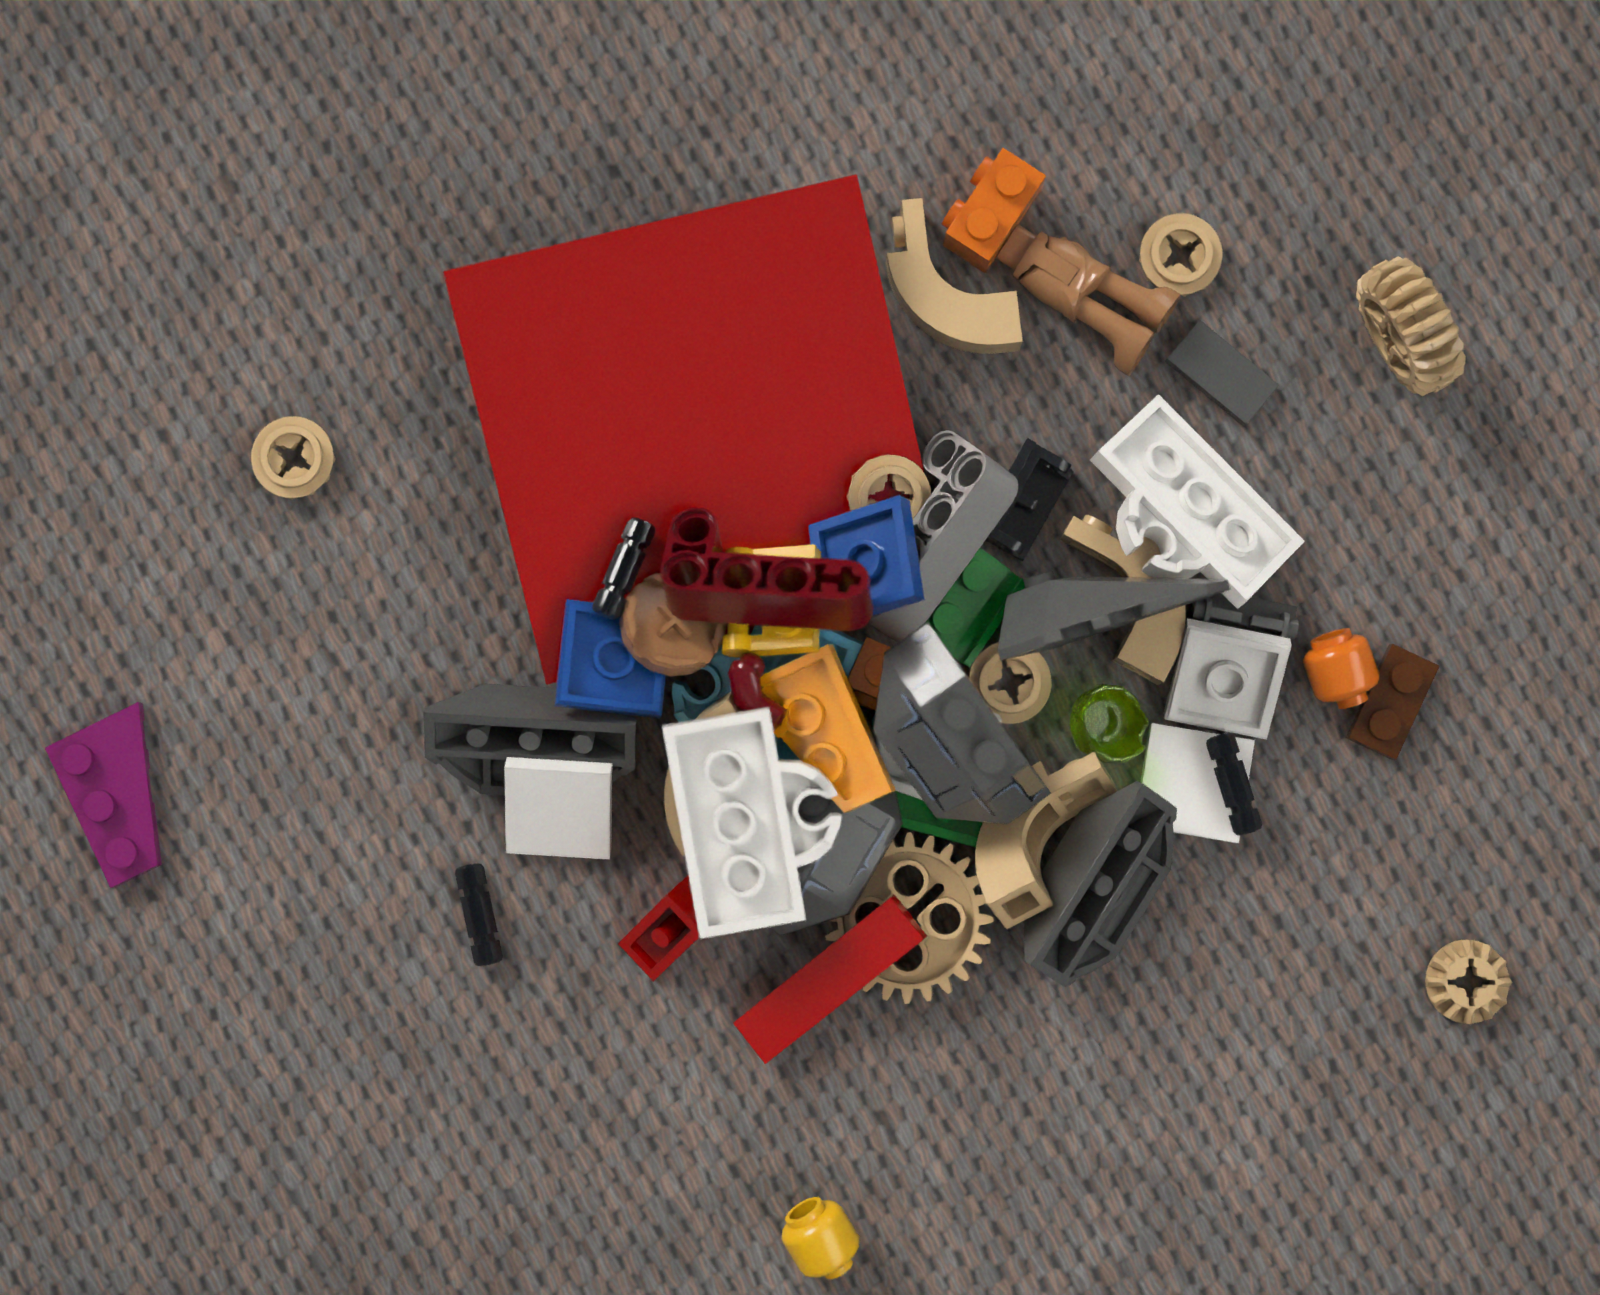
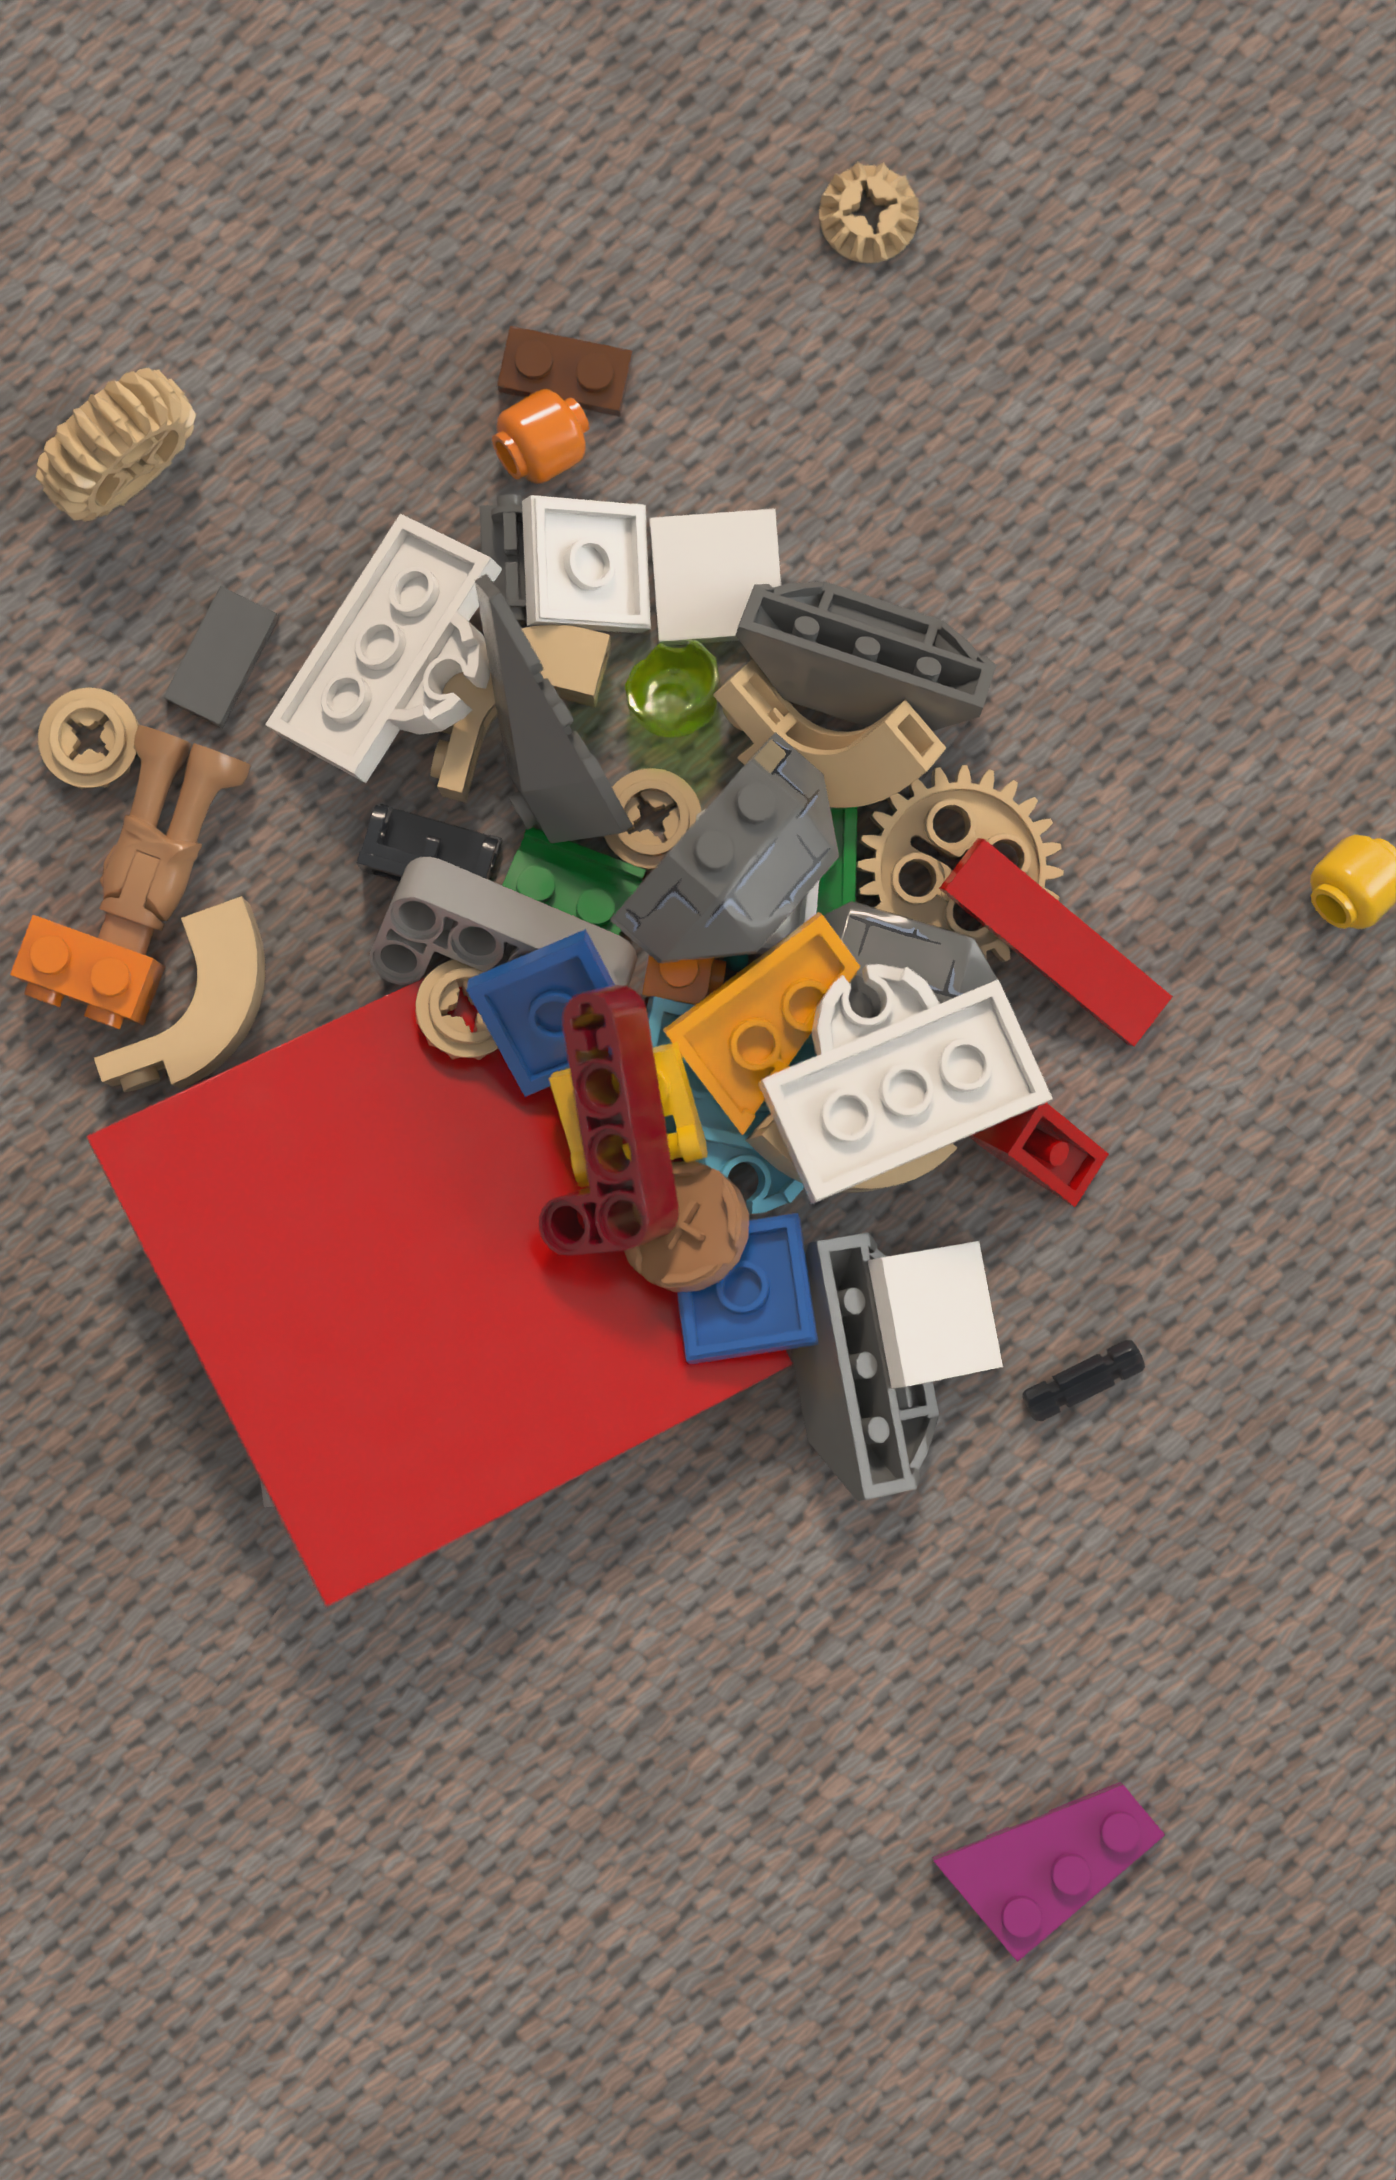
camera: 110 degrees left, 0 degrees up
tan gear [251,416,336,500] -> none
black axle [592,517,656,620] -> none
dark red arm [728,652,787,731] -> none
black axle [1206,732,1262,835] -> none

